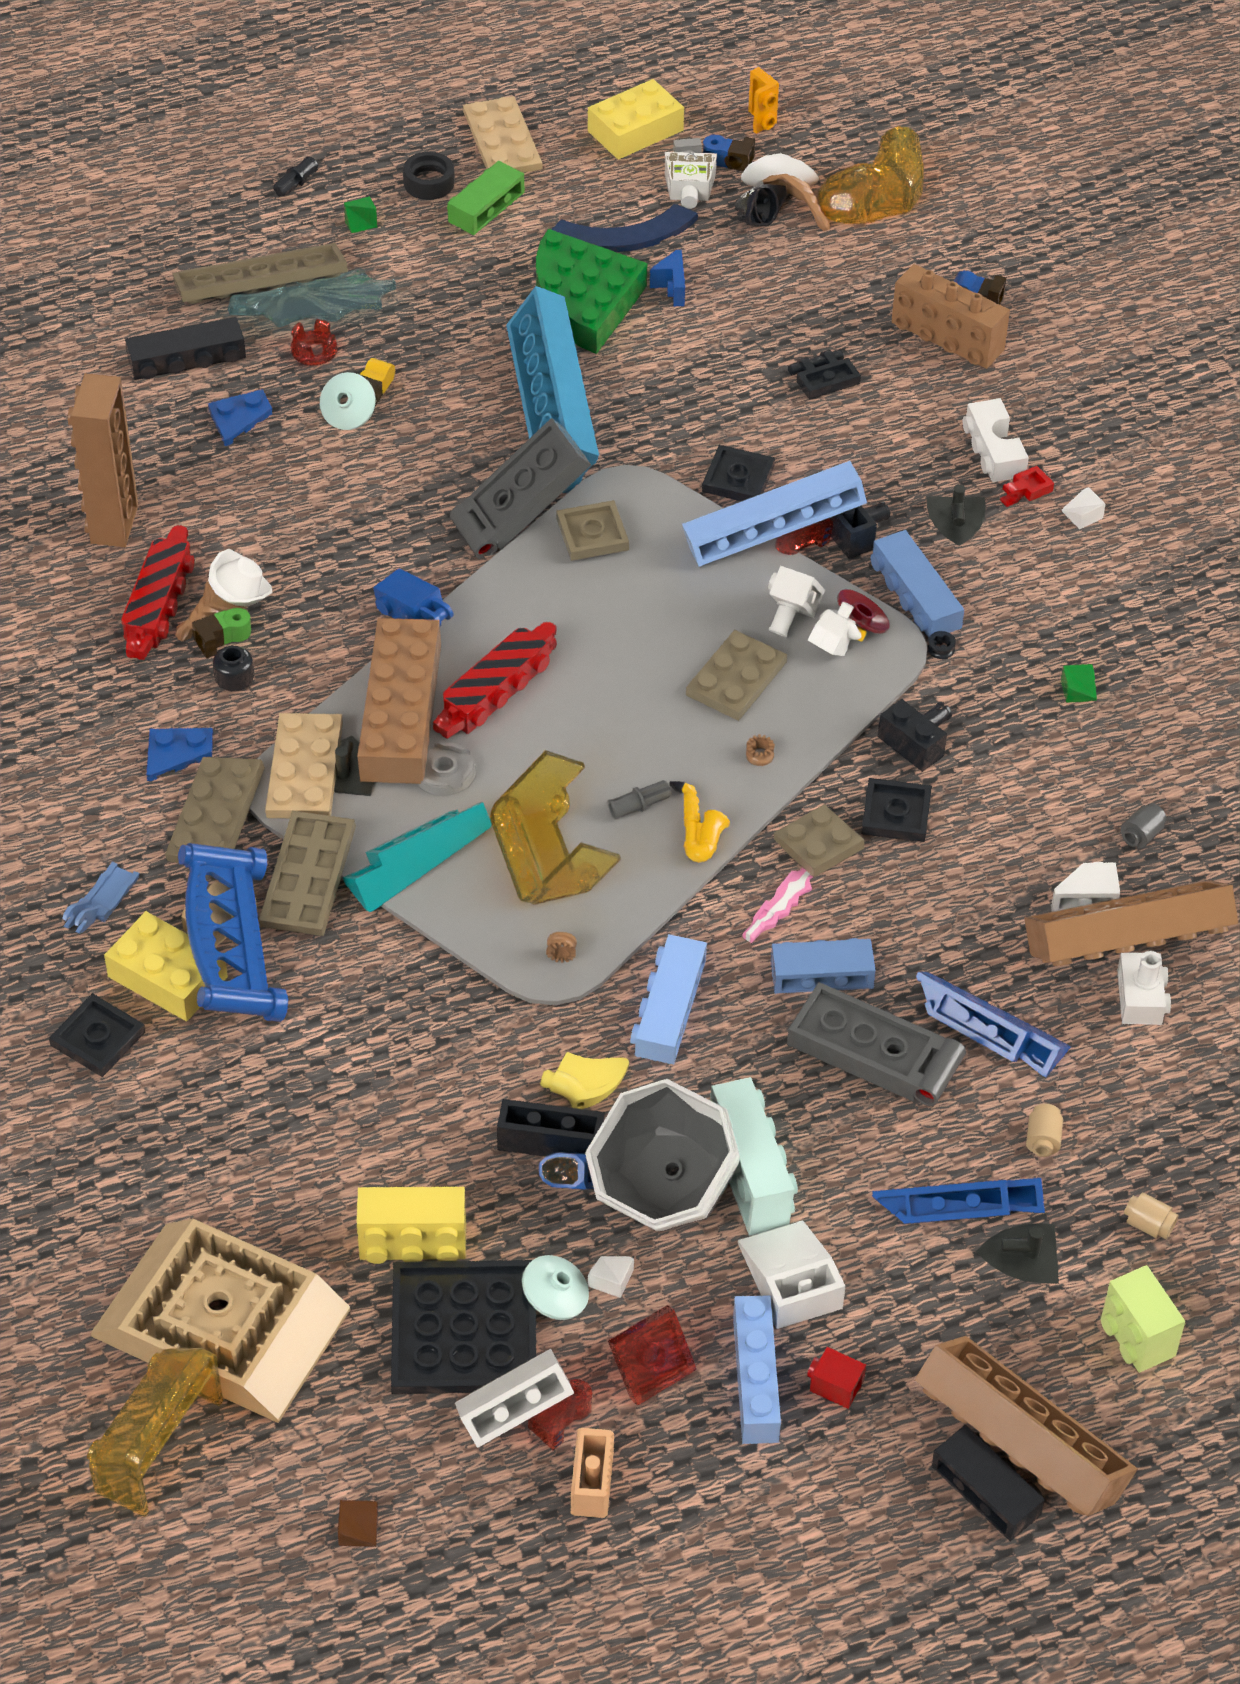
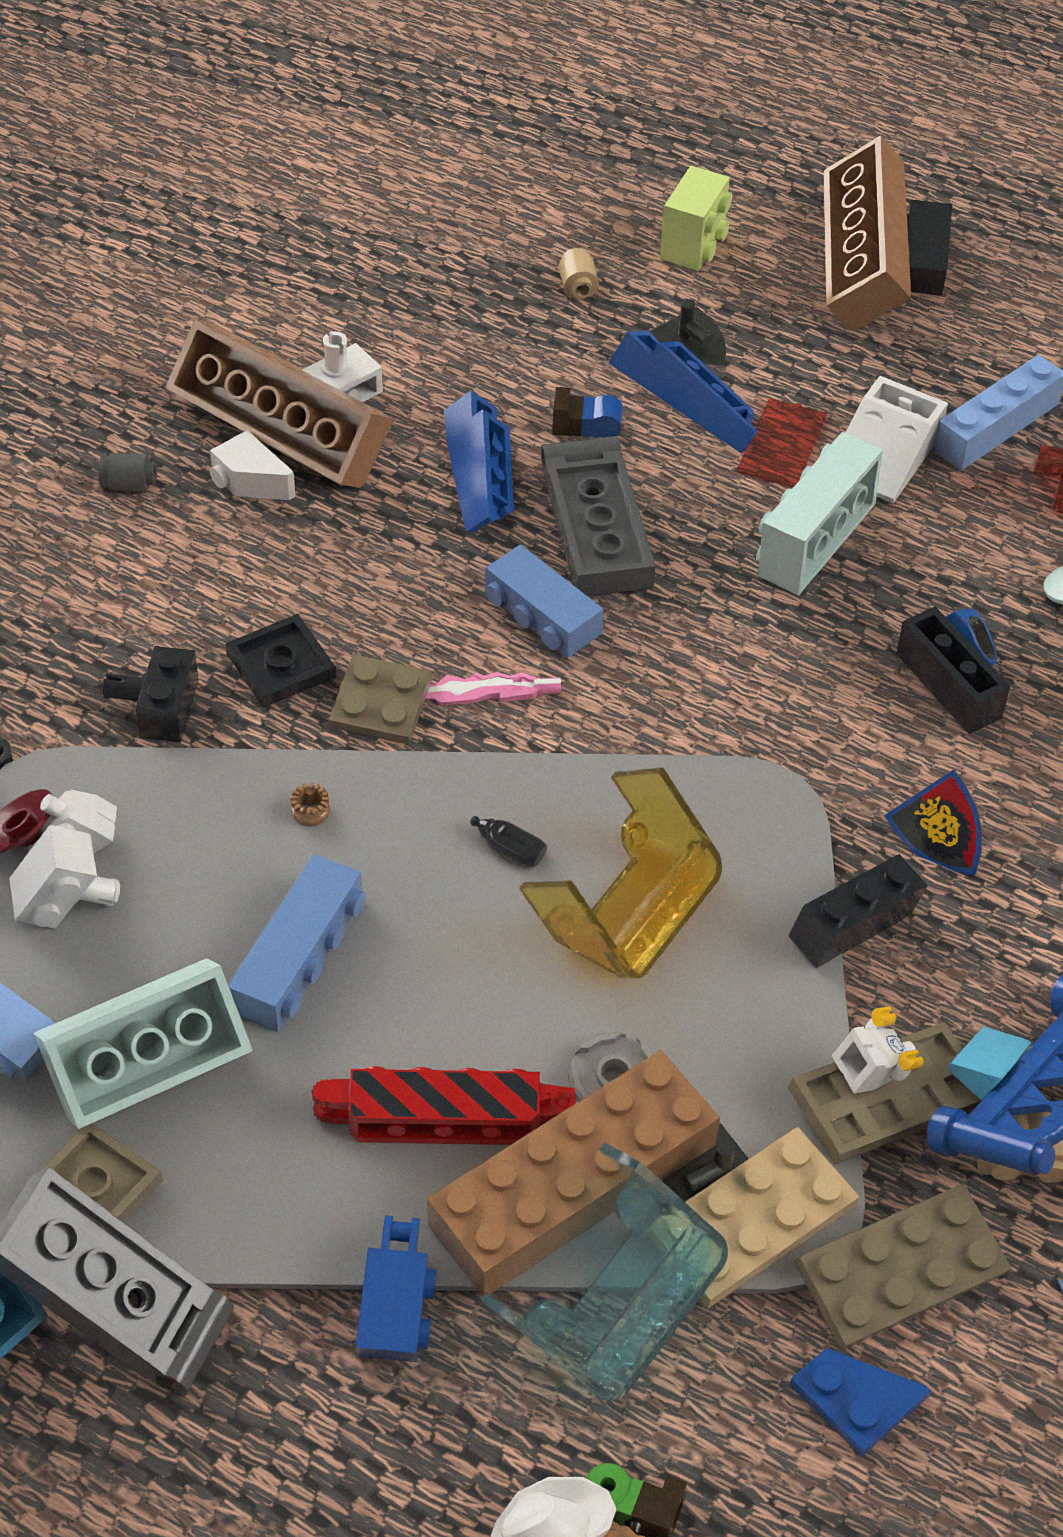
camera: 130 degrees left, 0 degrees up
black head [212,645,254,691] -> none
teal wedge [343,802,492,912] -> none
light yellow arm [540,1052,629,1109] -> none
medium nougat bush [546,932,577,963] -> none
dark grey rock [585,1079,740,1231] -> none
white slope [588,1256,634,1298] -> none
dark grey axle [607,780,671,819] -> none
light blue brick [630,934,707,1065] -> none
yellow piece [669,781,730,863] -> none
dark tan plate [686,629,787,721] -> none
red brick [807,1347,866,1409] -> none
tan brick [1026,1104,1063,1157] -> none
none -> light aqua brick [33,958,253,1129]
none -> medium blue brick [228,854,366,1032]
none -> black piece [470,816,547,867]
none -> clear light blue windscreen [480,1142,728,1401]
none -> leg [552,387,623,437]
none -> clear red piece [737,398,827,487]
none -> black brick [788,854,928,968]
none -> white piece [832,1006,924,1094]
none -> shield [884,769,982,875]
none -> medium azure slope [947,1027,1032,1100]

